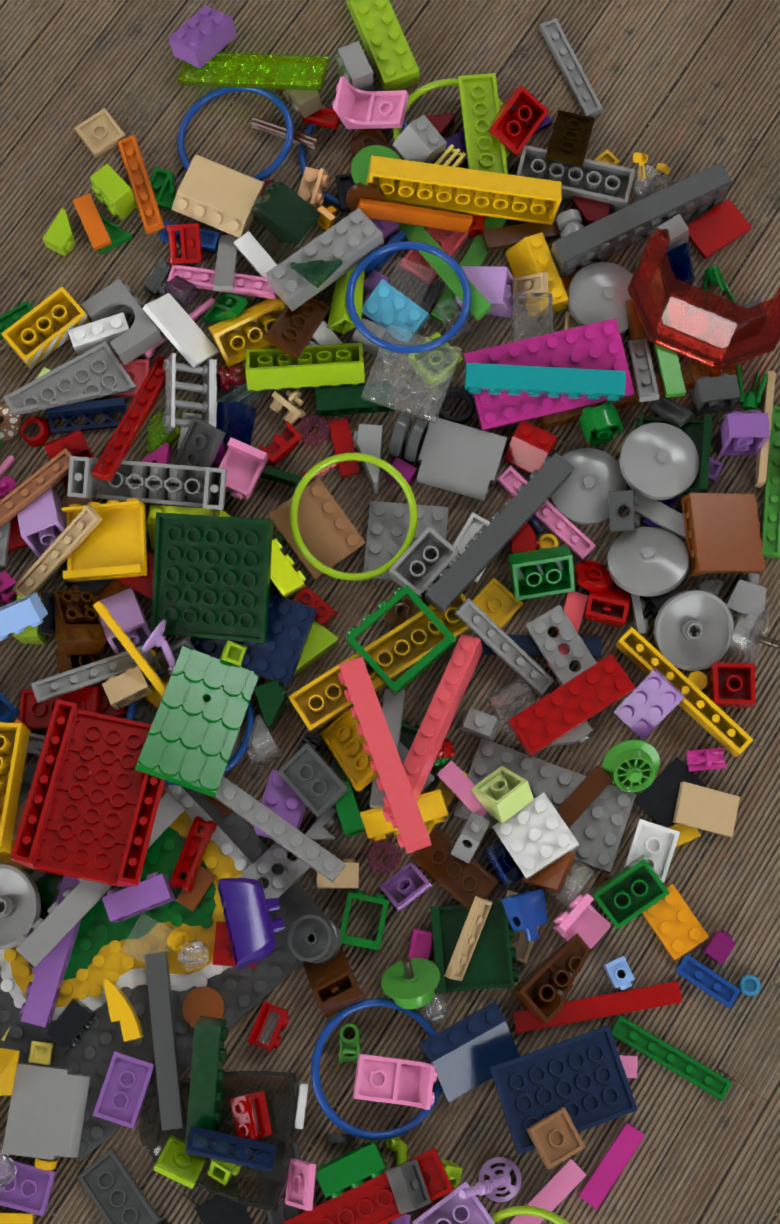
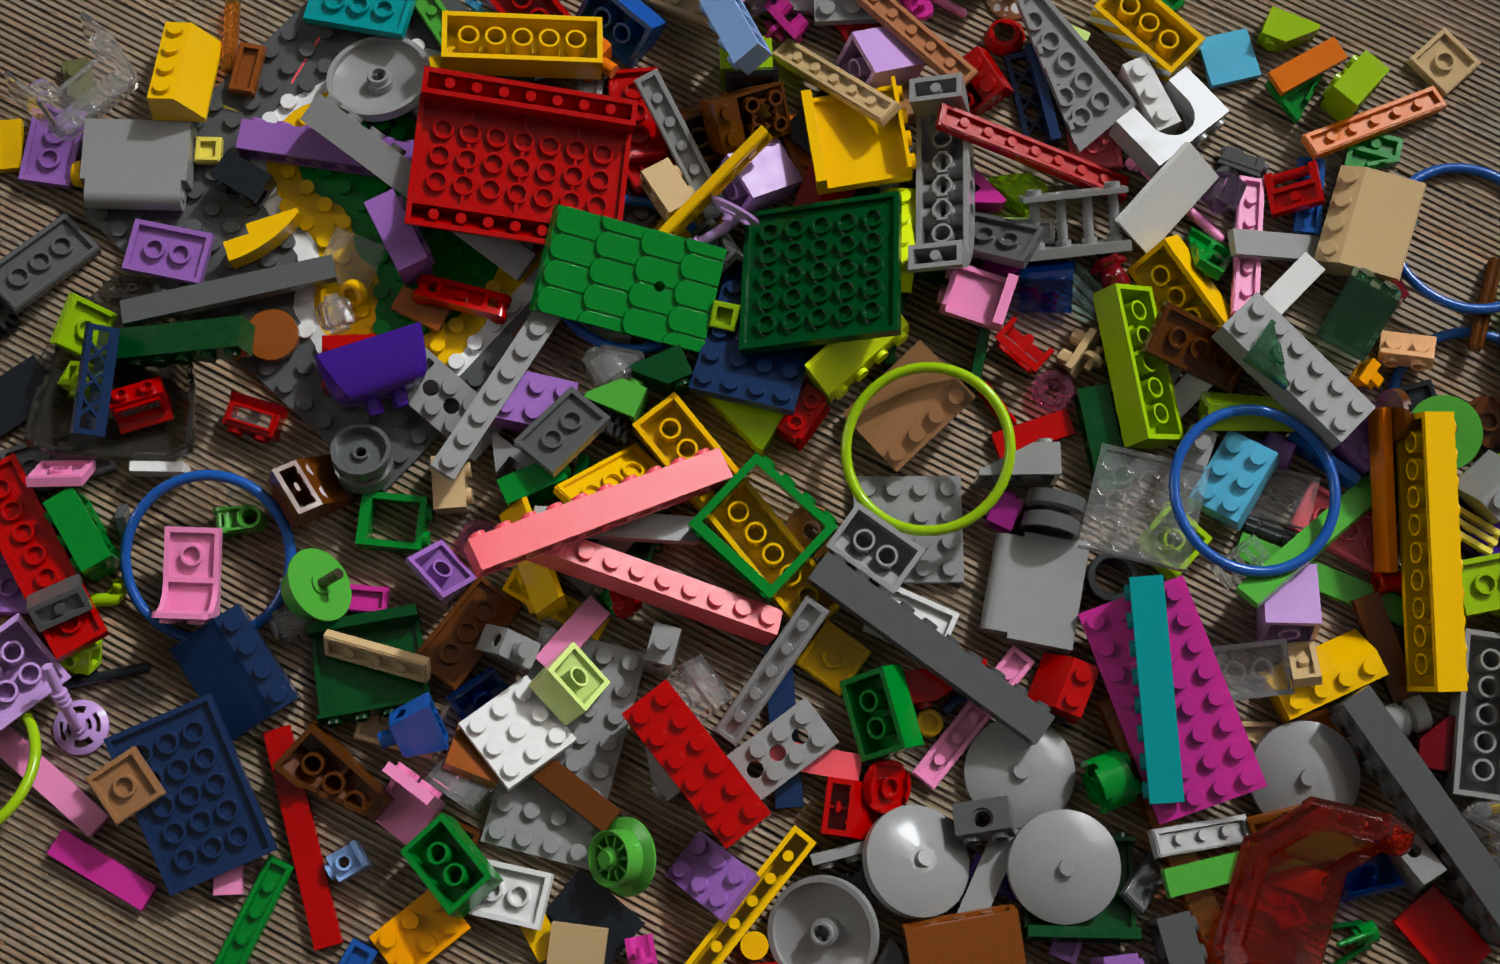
camera: 80 degrees right, 0 degrees up
none -> black bar [65,662,151,689]
none -> bright green slope [584,378,649,429]
none -> medium azure tile [1198,28,1261,89]

